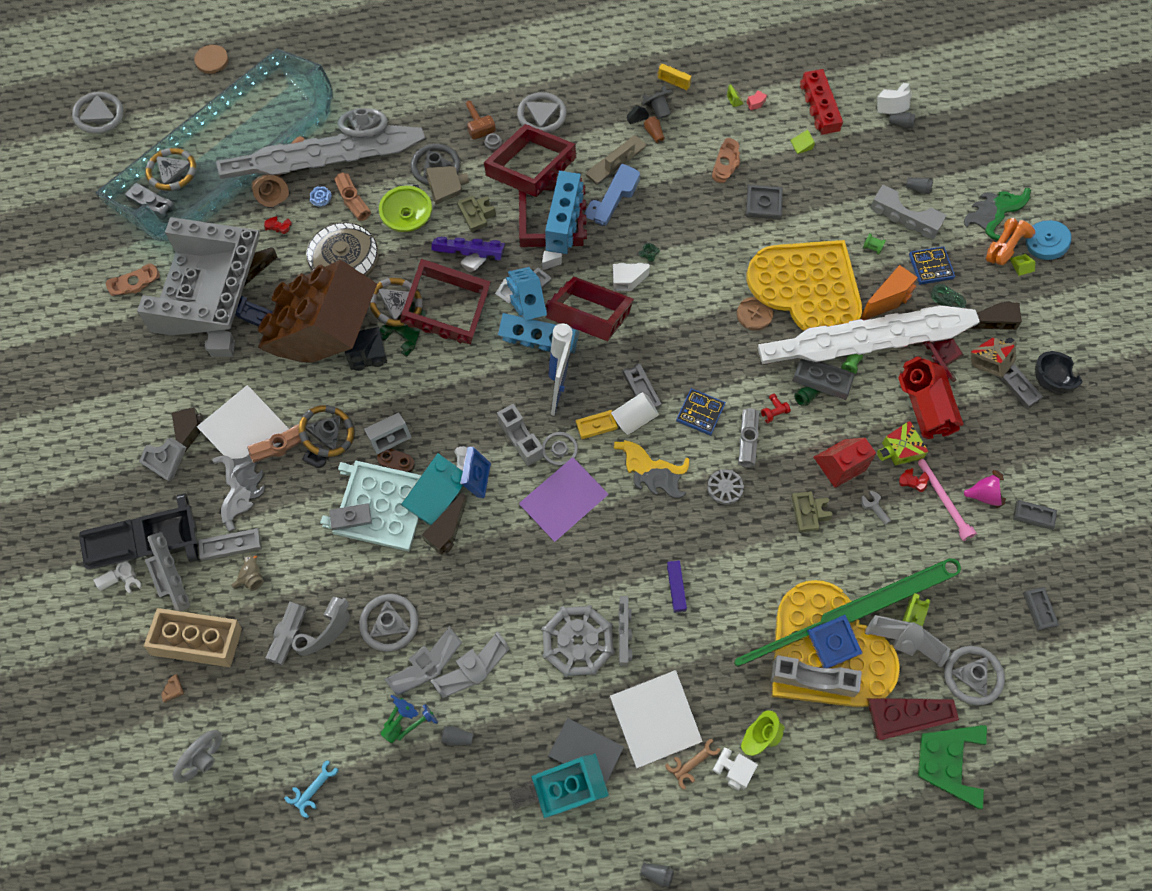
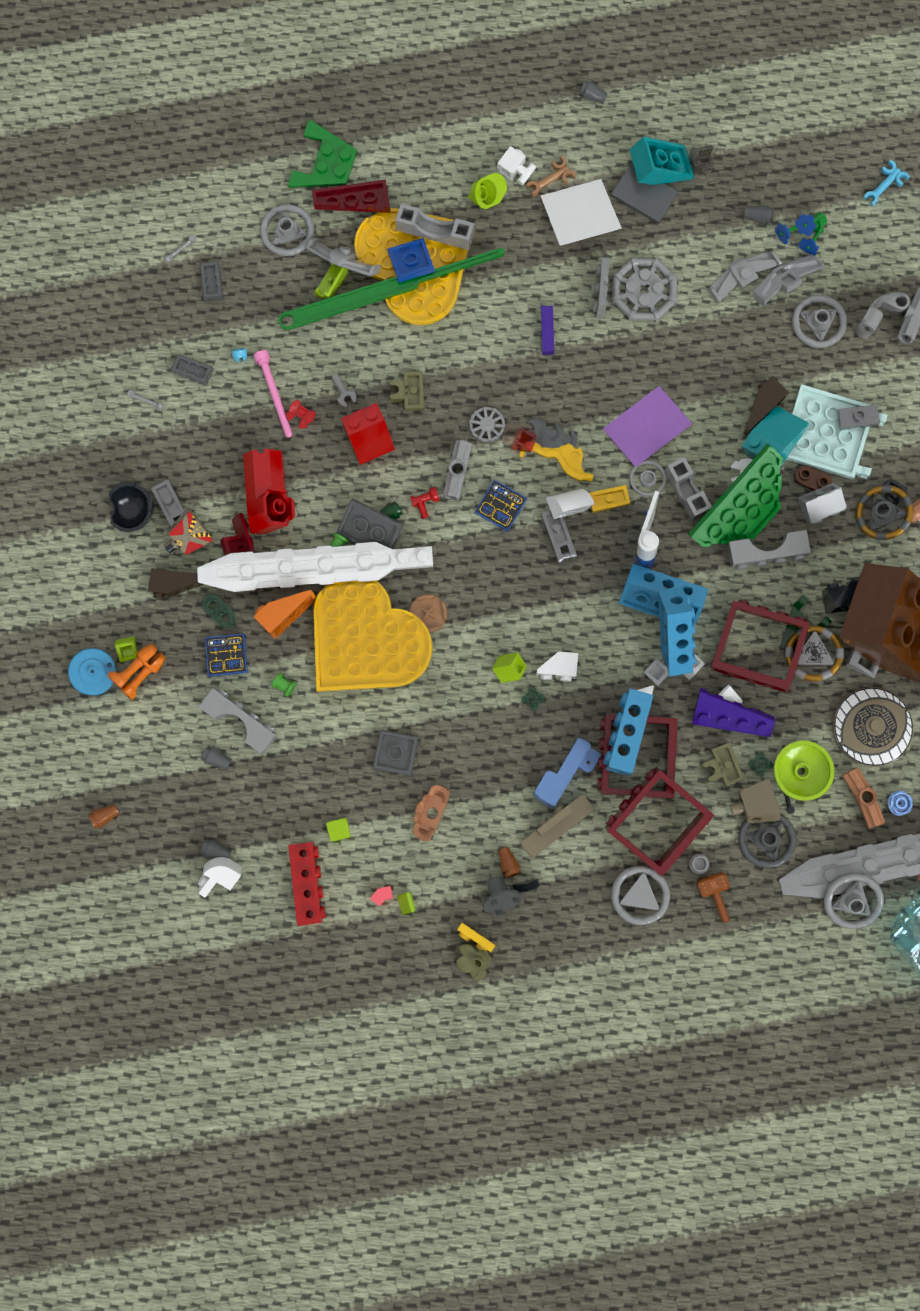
camera: 170 degrees left, 15 degrees up
blue tile [461,447,491,498] -> none
dark red window [545,276,634,342] -> none
torso [877,421,929,465] -> none
piece [964,188,1031,241] -> none
dark pink hat [964,470,1006,508] -> none
none -> dark orange cone [88,804,120,829]
none -> light grey hinge [127,390,164,410]
none -> light grey hinge [164,235,196,262]
none -> medium azure hinge [231,348,247,363]
none -> olive plate [456,944,491,981]
none -> lime panel [492,652,527,683]
none -> clear red slope [511,428,537,453]
none -> green plate [688,444,783,547]
none -> light grey arch [727,530,811,570]
none -> clear green plate [748,752,772,776]

